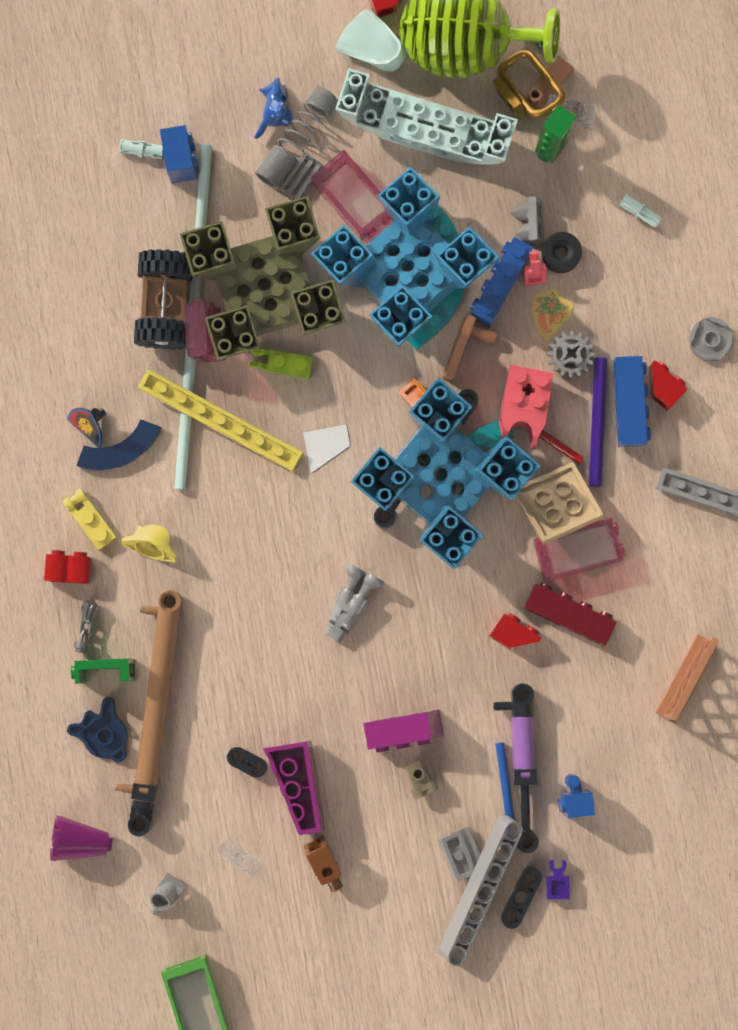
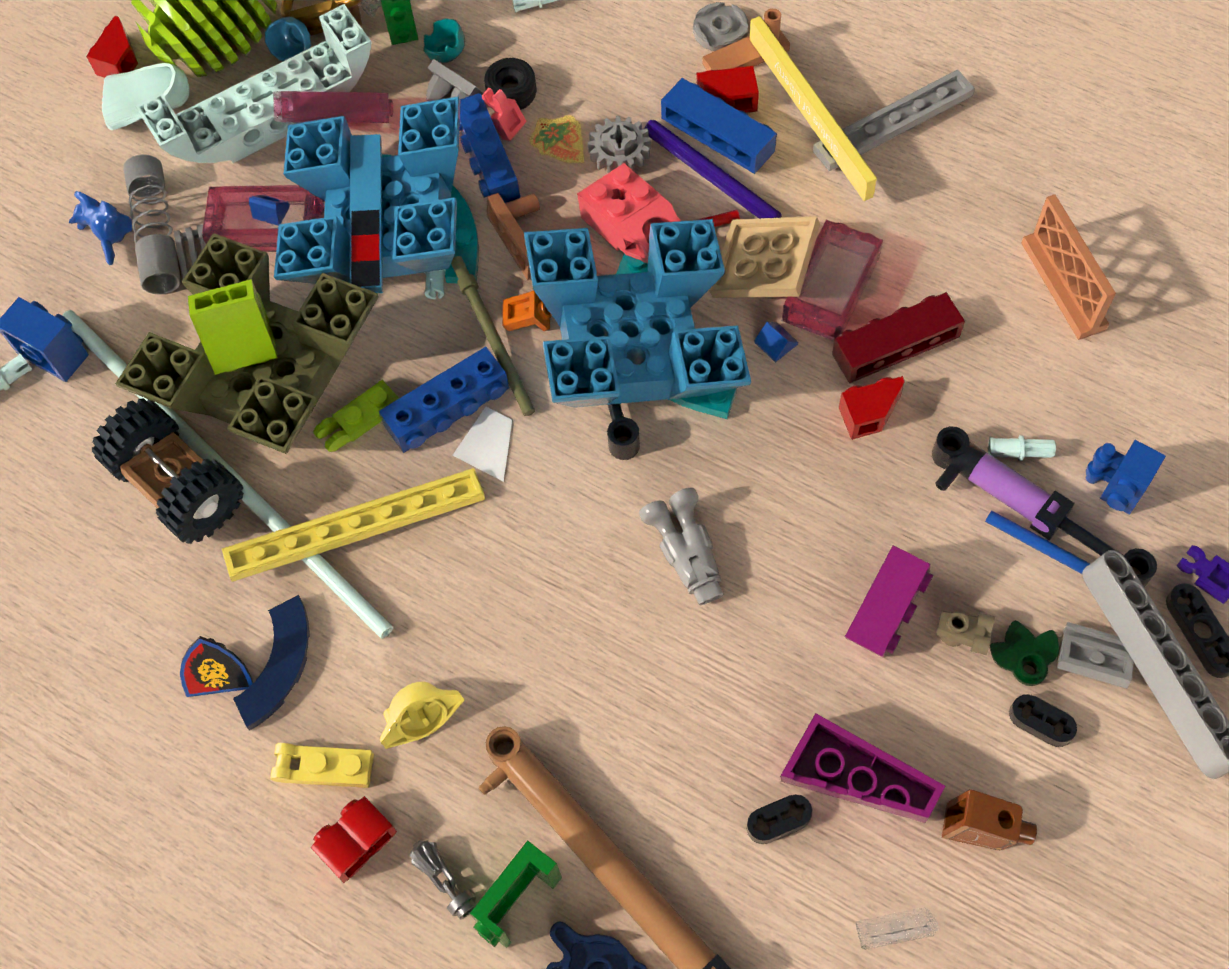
camera: 45 degrees left, 20 degrees down
clear pink window [184,299,226,363] -> none
none -> lime brick [188,279,278,375]
none -> blue slope [249,195,290,226]
none -> dark azure hair [265,17,311,61]
none -> clear pink window [273,91,393,123]
none -> tile [350,134,383,293]
none -> blue brick [378,347,509,453]
none -> teal hair [424,18,465,63]
none -> olive bar [451,256,535,416]
none -> nougat piece [702,8,790,71]
none -> light yellow tile [750,16,877,201]
none -> blue slope [754,322,798,363]
none -> light aqua axle [988,435,1056,461]
none -> dark green plate [990,620,1059,686]
none -> black beam [1009,694,1077,747]

